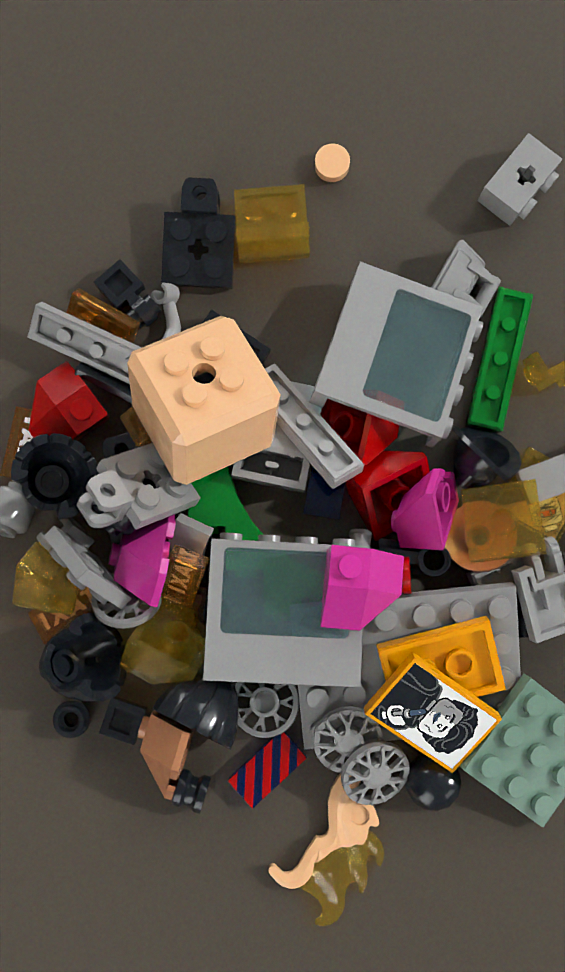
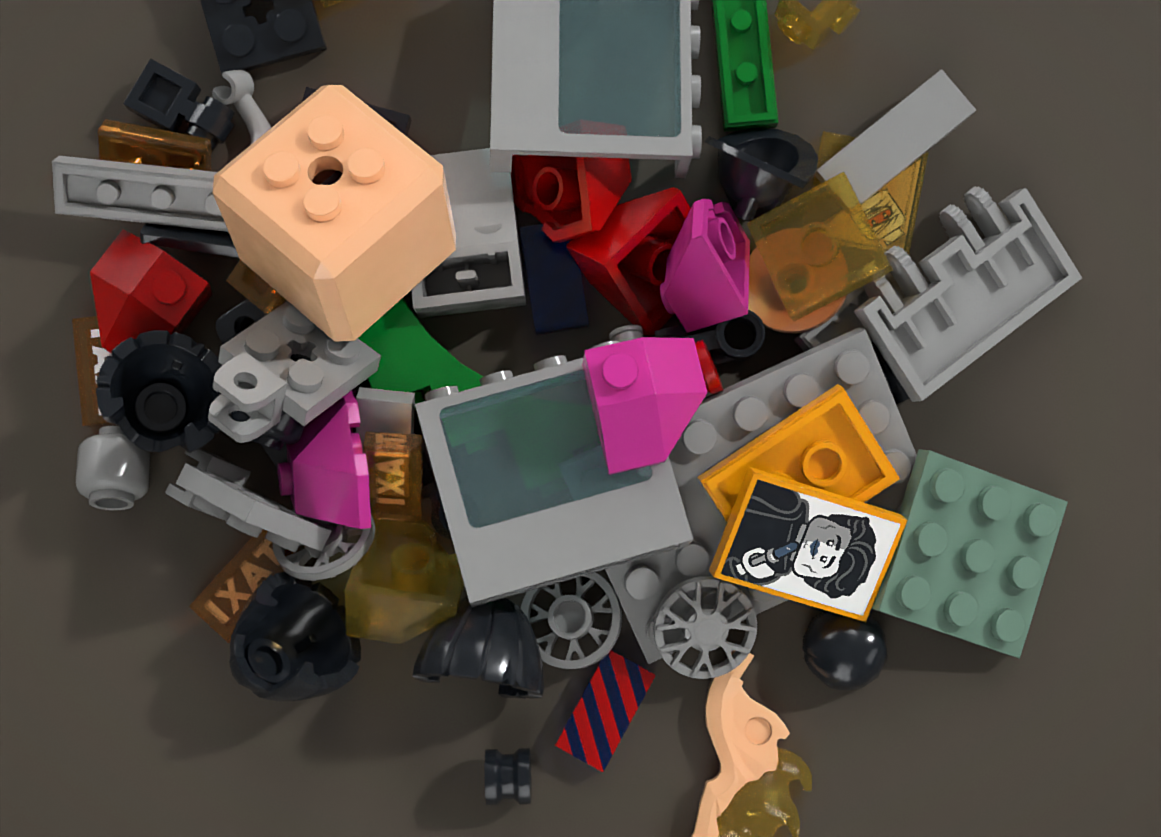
camera: 20 degrees left, 0 degrees up
clear yellow piece [12,542,79,615] -> none
black plate [53,700,90,738] -> none
black plate [99,696,148,745] -> none
nougat slope [137,711,195,800] -> none
light grey tile [265,364,364,489] -> none
light grey wheel [341,741,410,805] -> none

